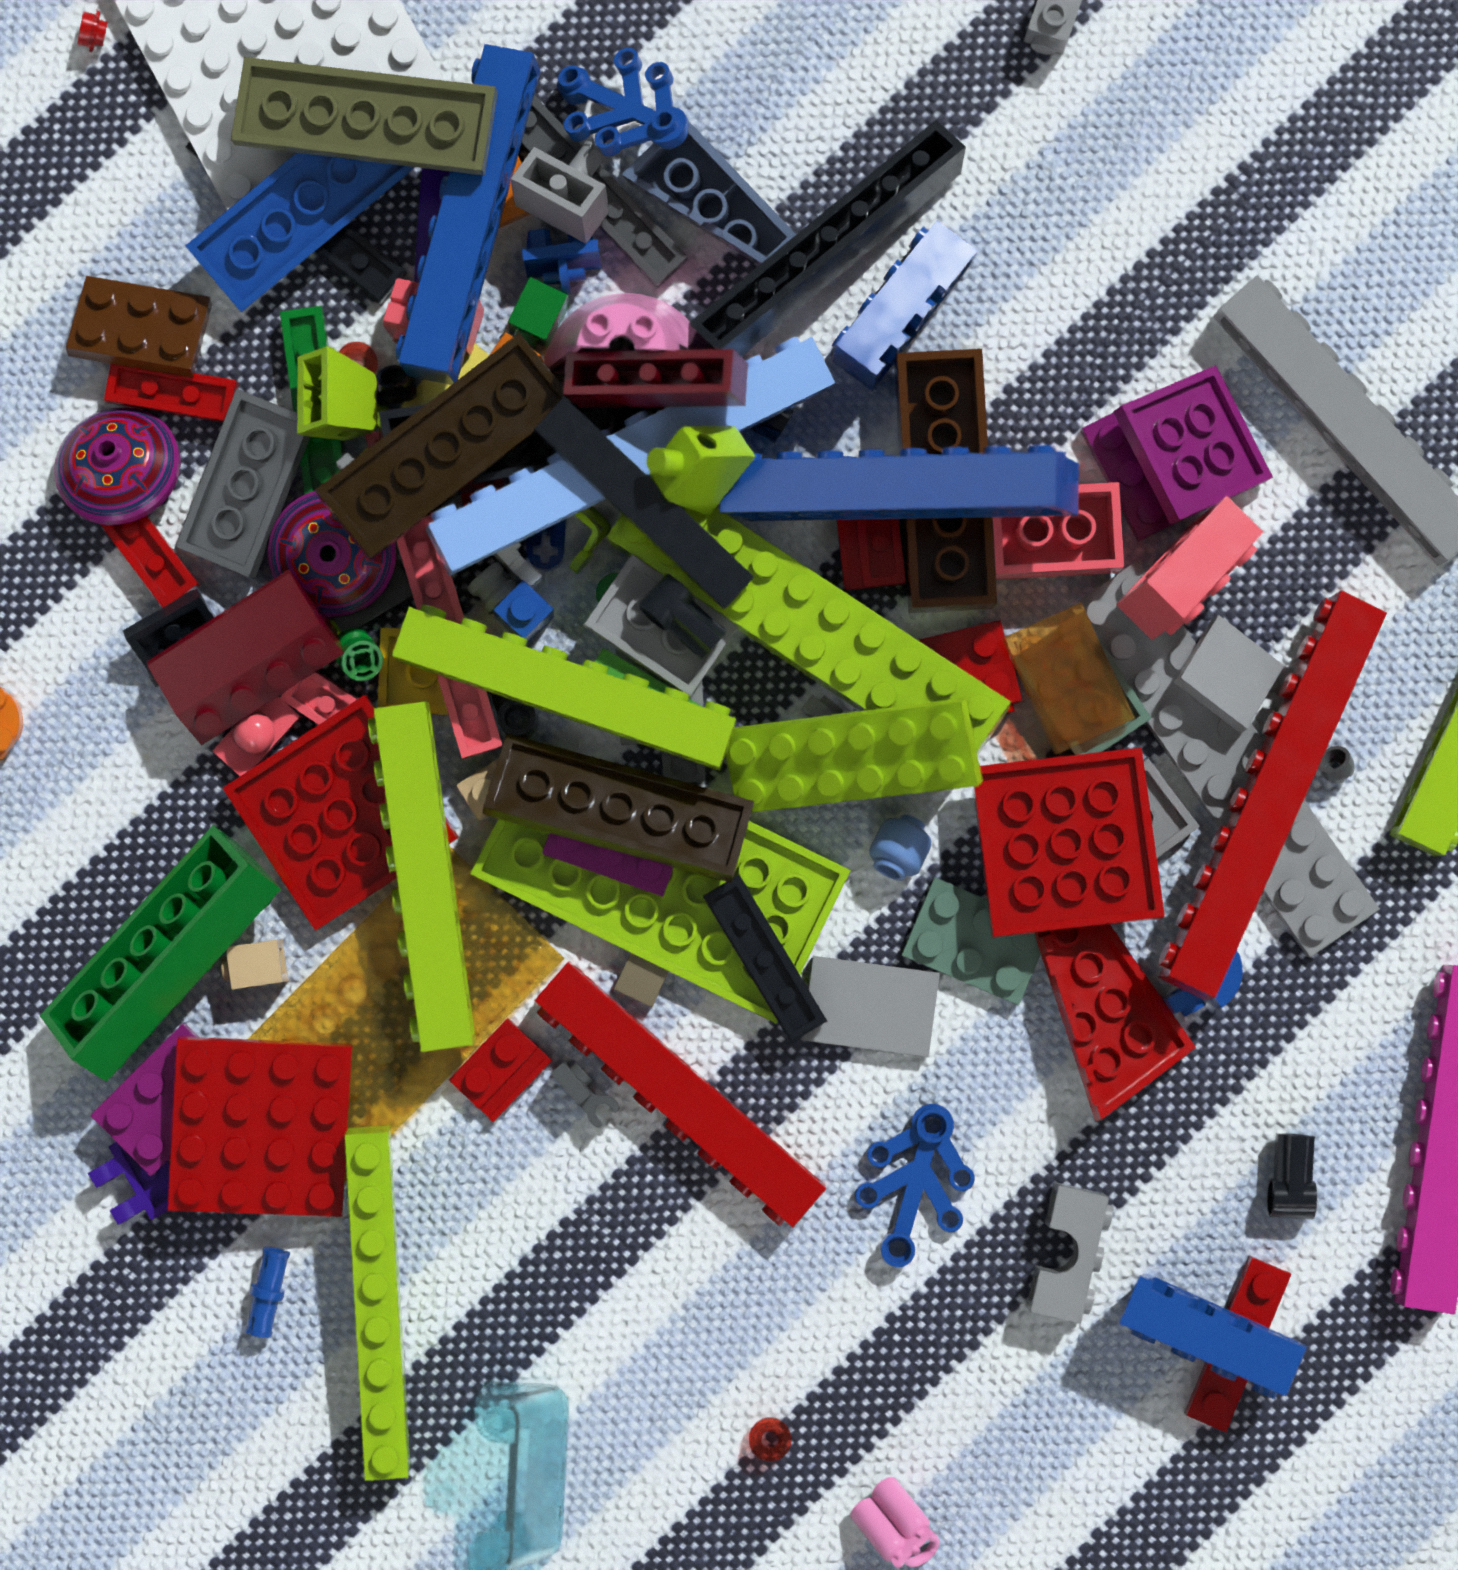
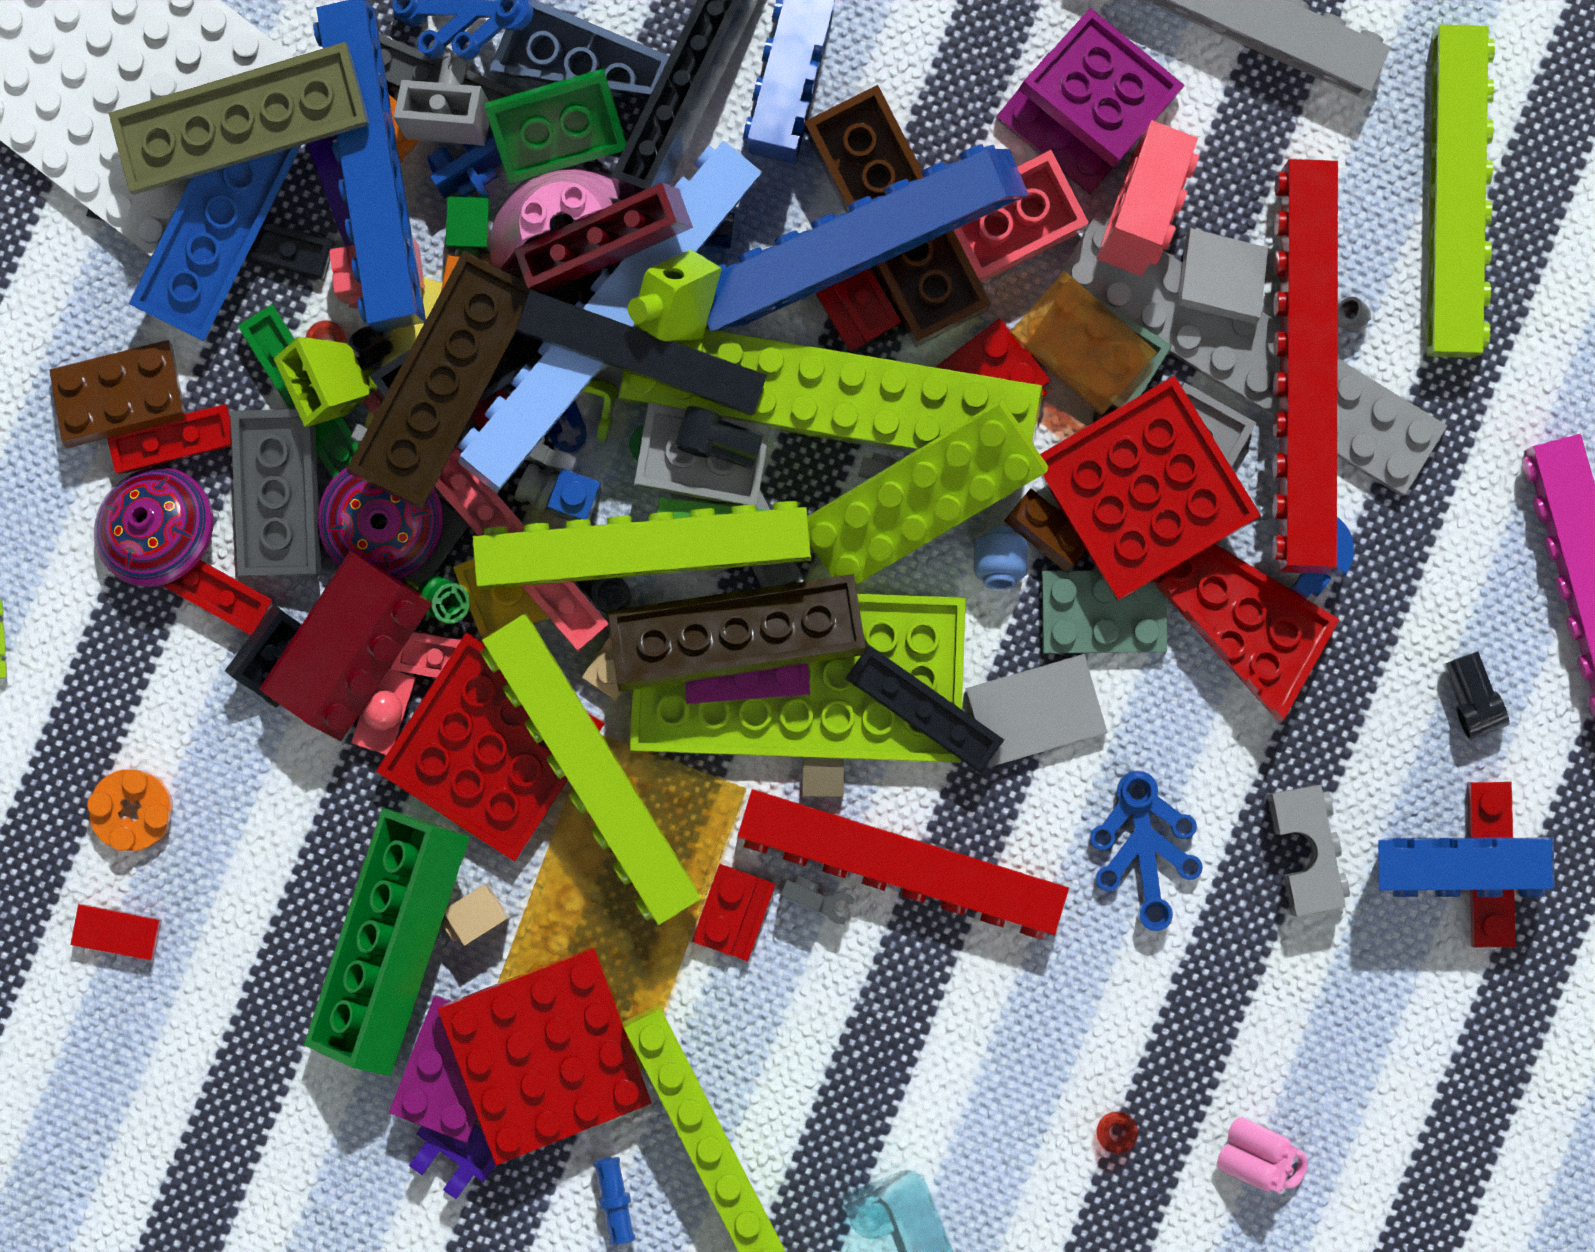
camera: 25 degrees left, 0 degrees up
none -> green plate [484,68,626,184]
none -> reddish brown plate [1004,488,1086,573]

